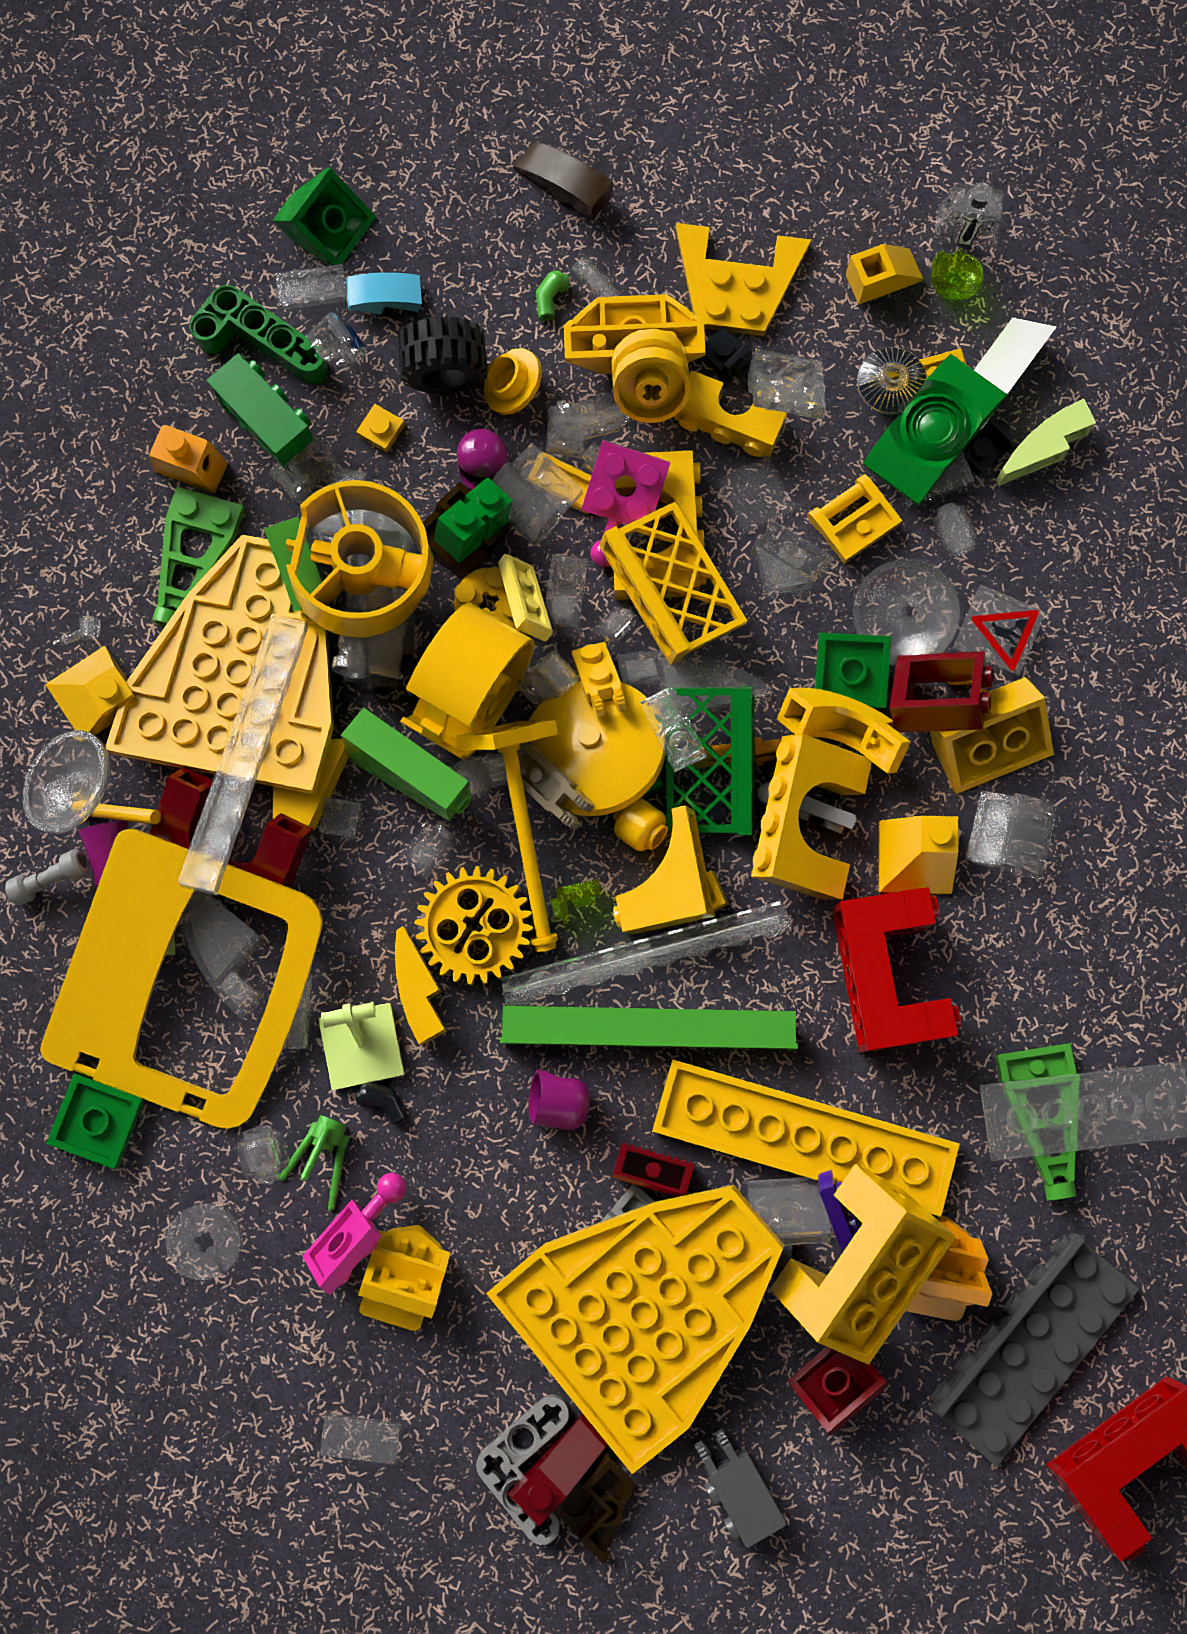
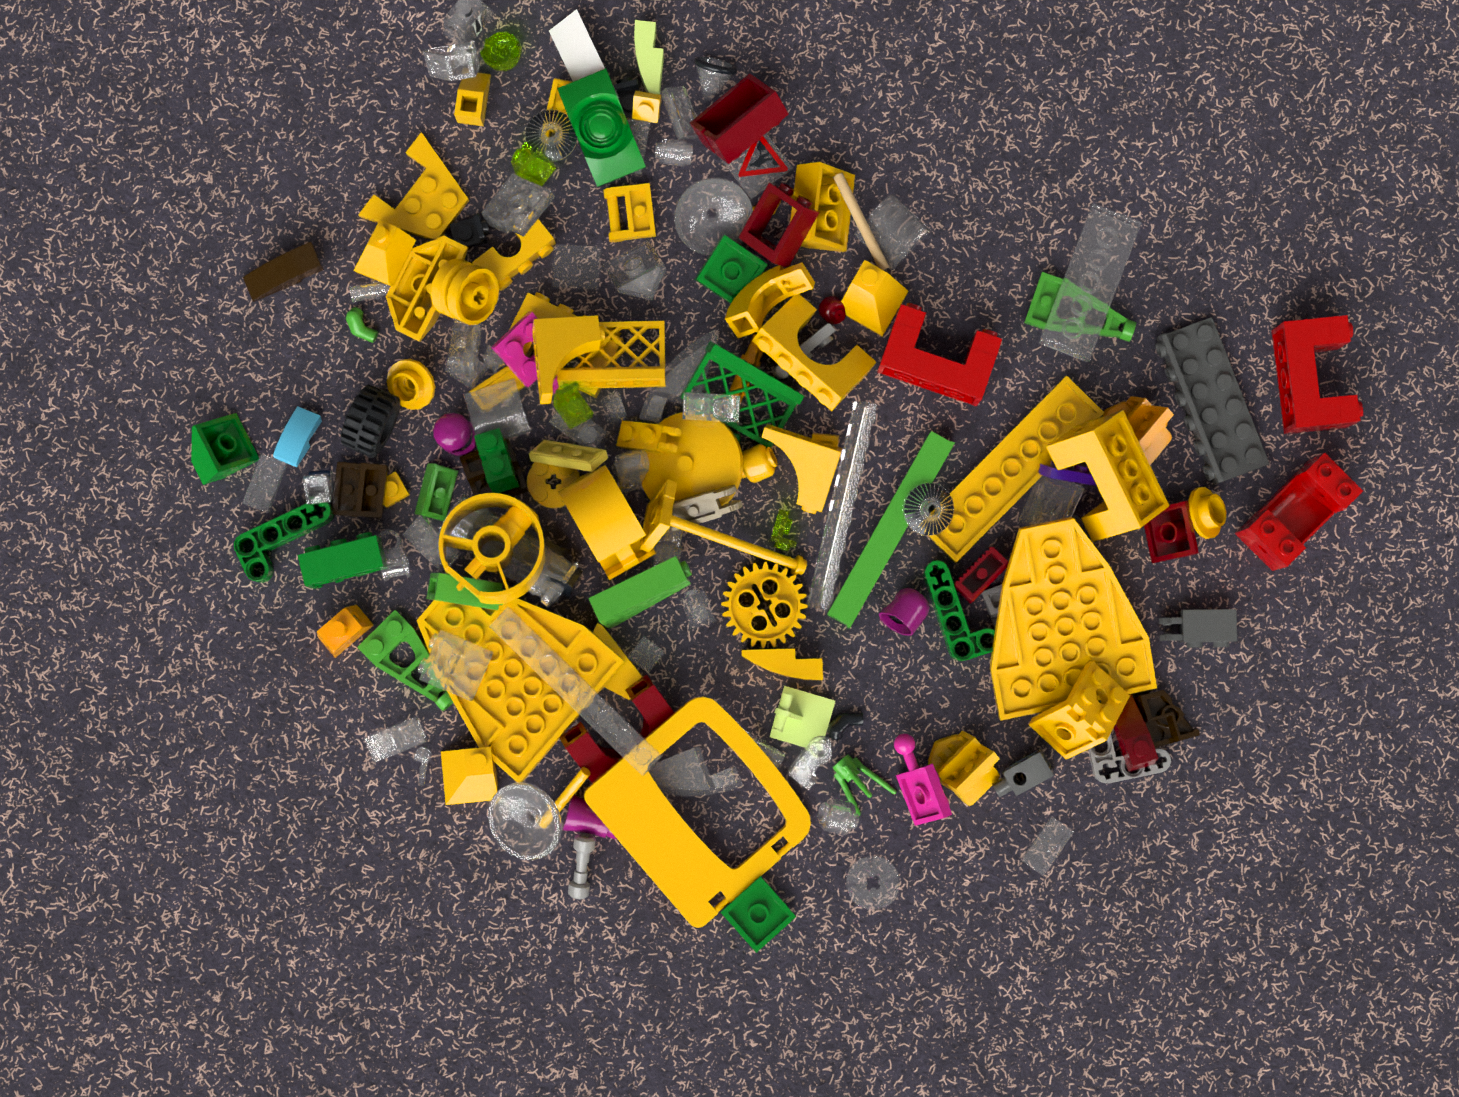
camera: 65 degrees left, 5 degrees up
none -> dark brown slope [332,462,388,518]
none -> yellow slope [354,220,416,287]
none -> clear slope [364,716,427,762]
none -> bright green slope [415,463,458,521]
none -> clear plate [418,630,493,701]
none -> clear slope [423,41,480,81]
none -> clear neon green bracket [511,142,556,188]
none -> yellow arch [532,315,605,404]
none -> clear neon green bracket [553,381,593,430]
none -> yellow plate [632,91,661,123]
none -> clear plate [660,86,698,140]
none -> dark red piece [690,73,789,164]
none -> clear hat [694,56,737,101]
none -> clear leg [788,736,833,790]
none -> dark red piece [818,296,846,325]
none -> tan bar [833,173,889,270]
none -> dish [903,482,954,536]
none -> green beam [923,561,995,662]
none -> dark grey torso [992,747,1054,797]
none -> yellow bracket [1029,660,1130,759]
none -> yellow piece [1188,487,1227,539]
none -> red piece [1235,453,1363,571]

